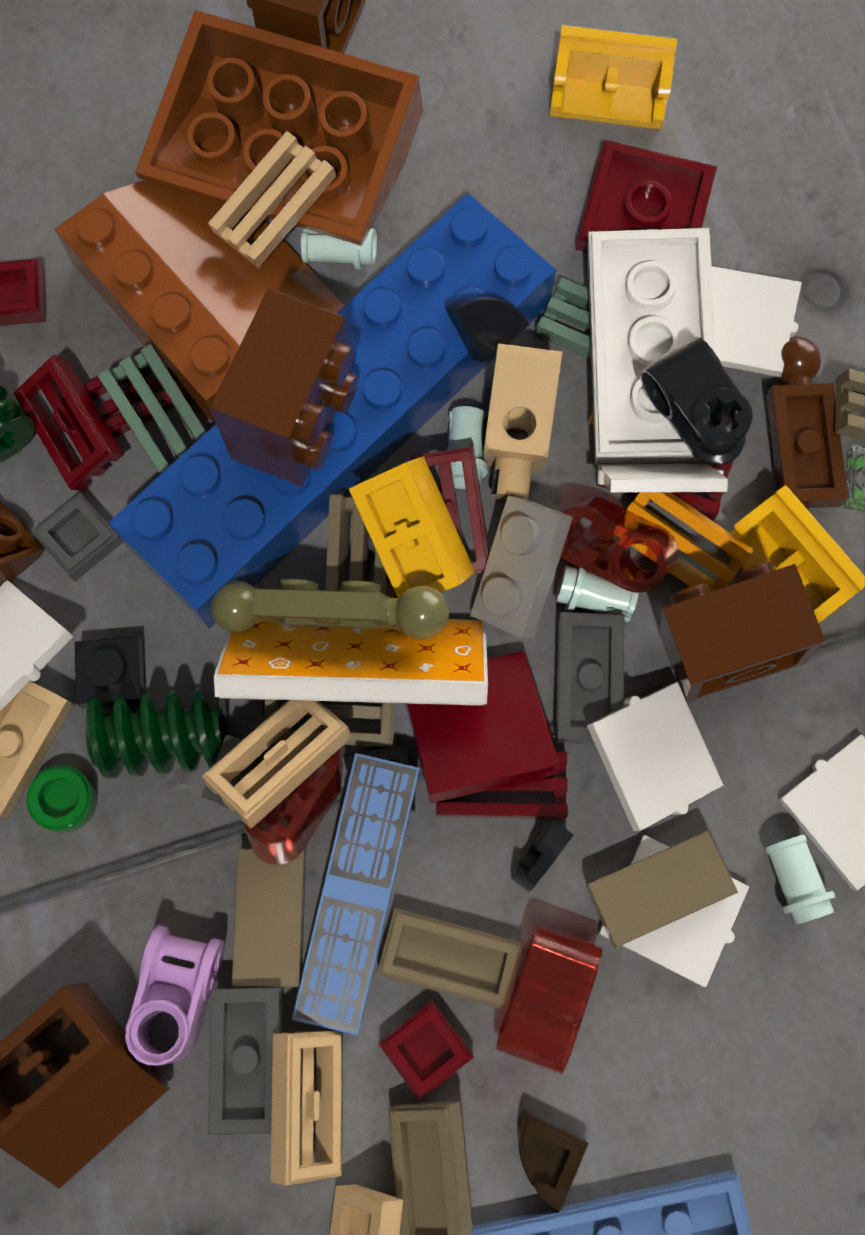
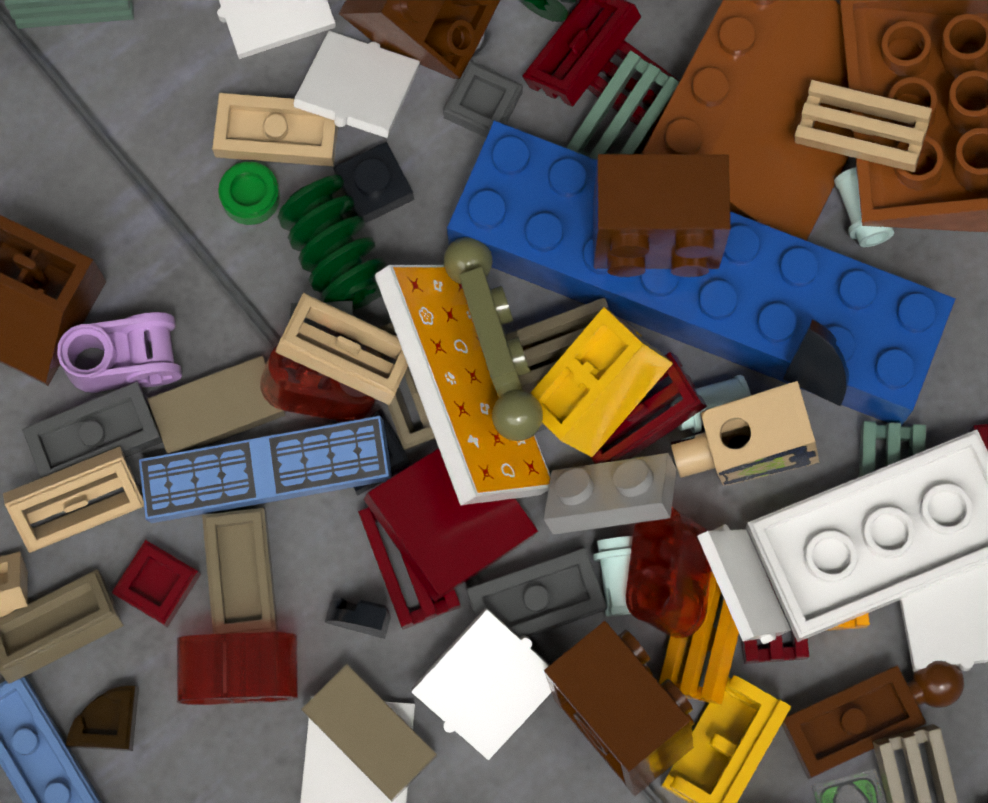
camera: 70 degrees right, 0 degrees up
black piece [640,337,753,466] -> none

